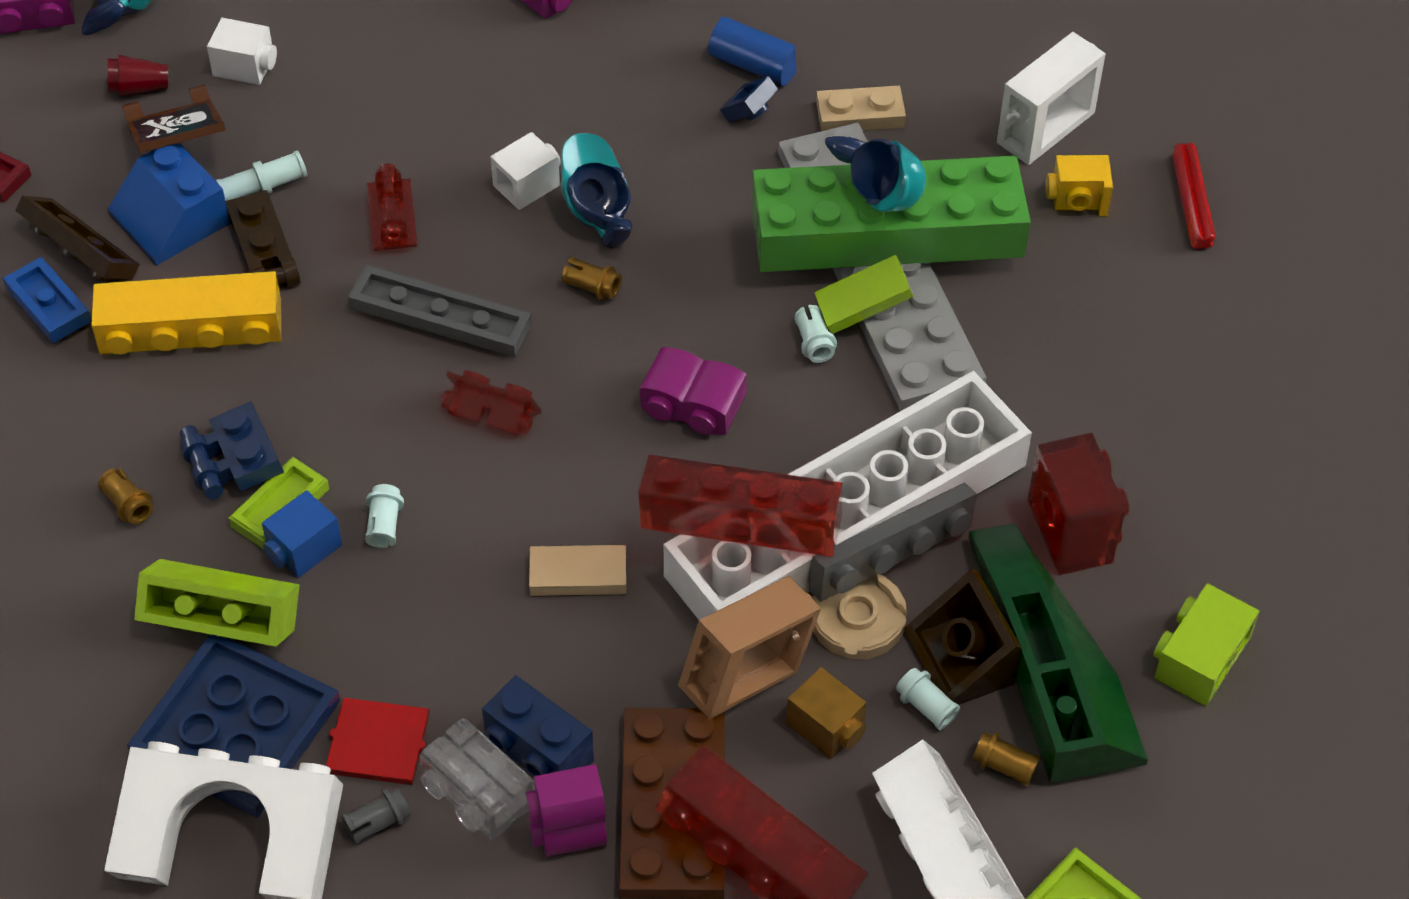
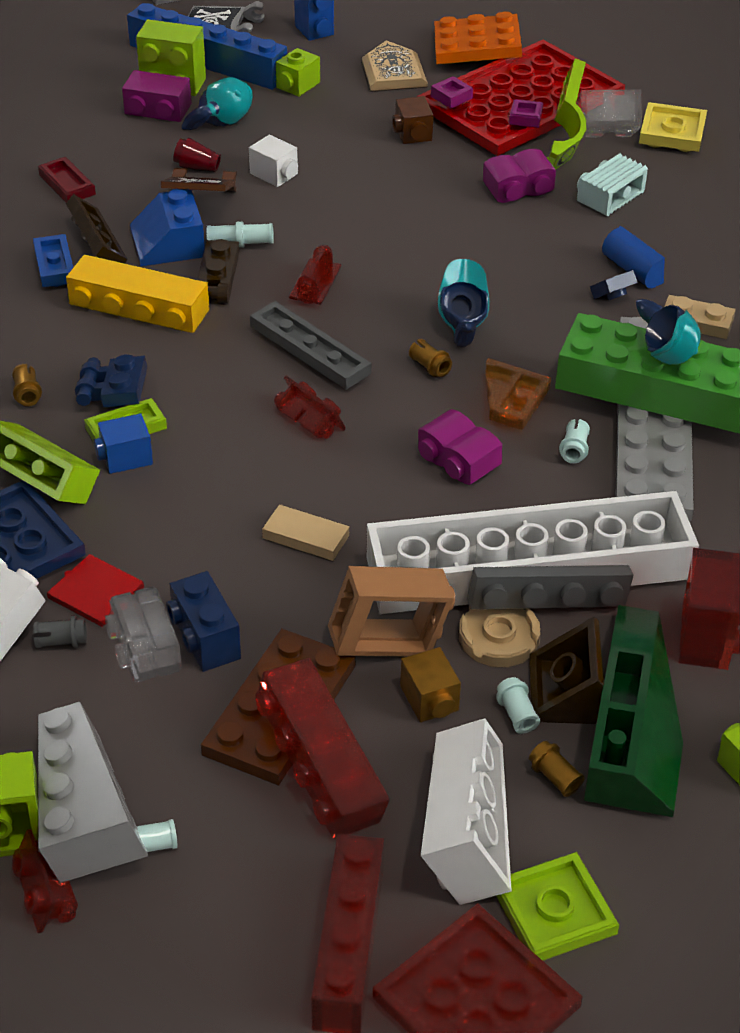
camera: 25 degrees right, 10 degrees down
light aqua pin [365,484,404,548] -> none
white brick [490,132,561,210] -> none
magenta brick [525,764,607,858] -> none
clear red brick [638,454,843,557] -> none
lime tile [814,255,914,334] -> none
none -> clear orange wing [485,358,551,430]

